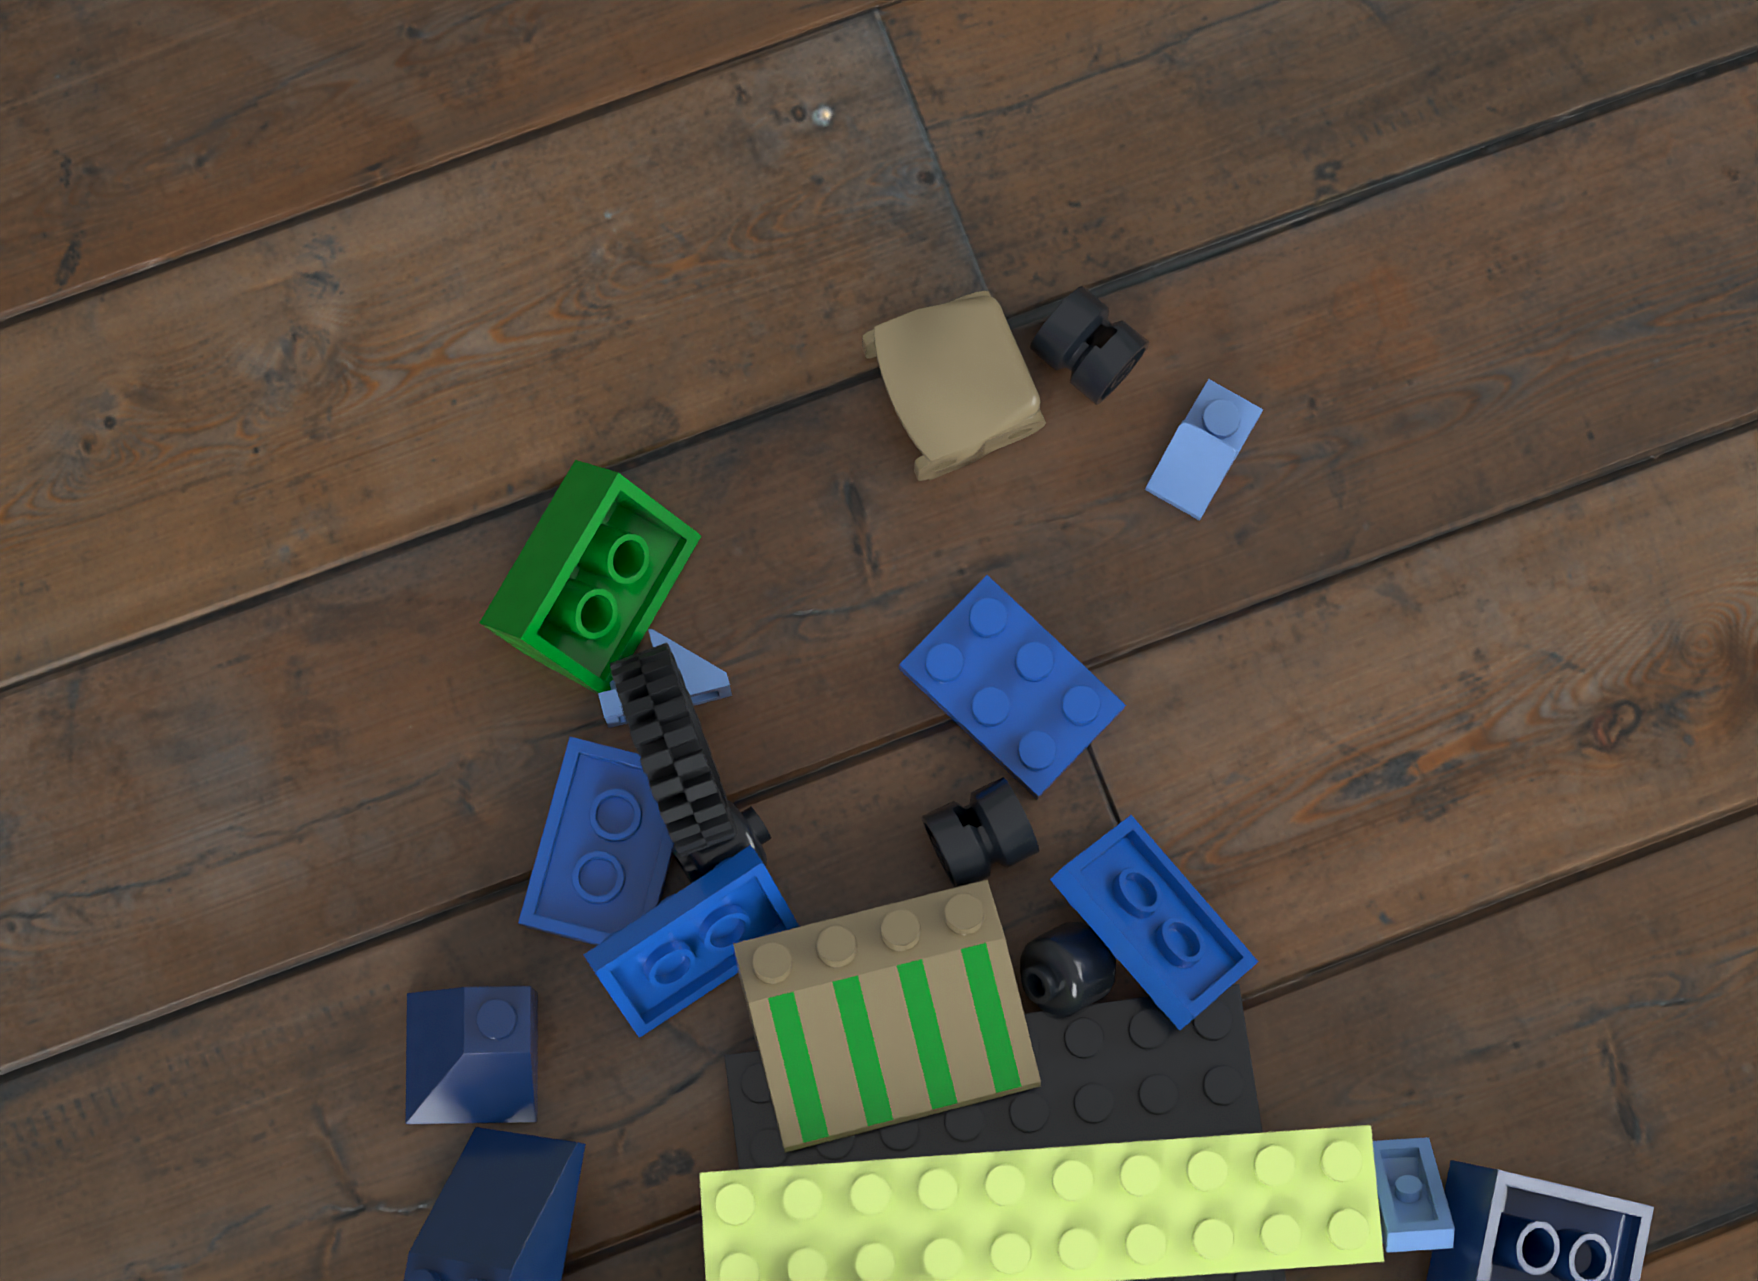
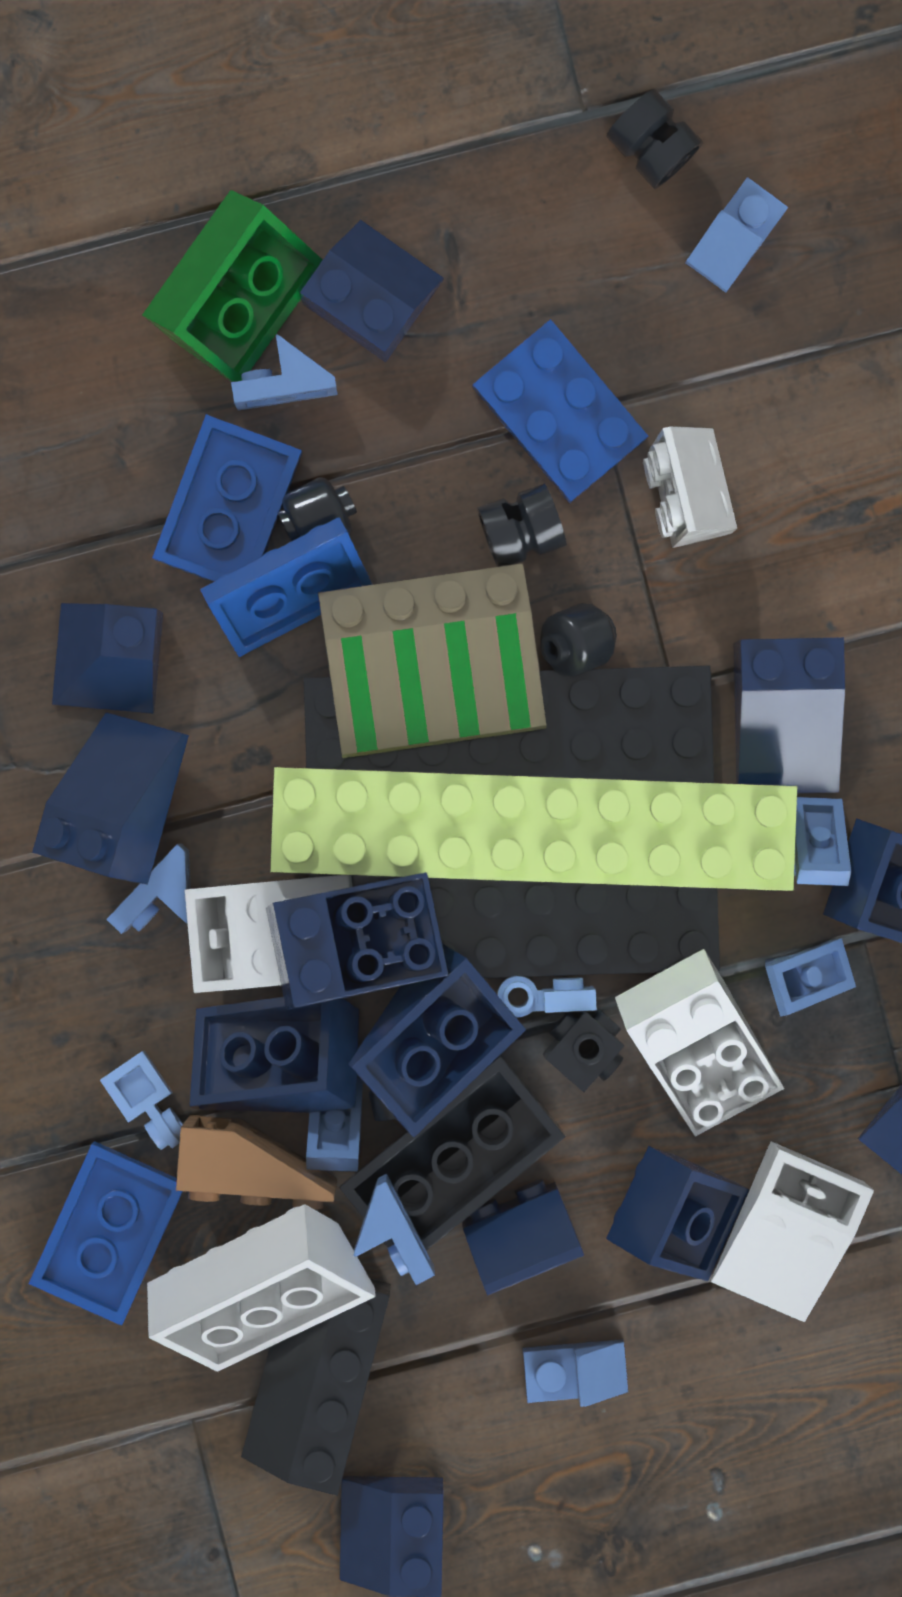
camera: 10 degrees right, 10 degrees up
black tyre [610,643,738,857] -> none
dark tan piece [862,291,1046,481] -> none
blue plate [1050,815,1258,1030] -> none
none -> dark blue slope [300,220,444,362]
none -> white slope [643,426,737,548]
none -> dark blue slope [733,637,845,793]

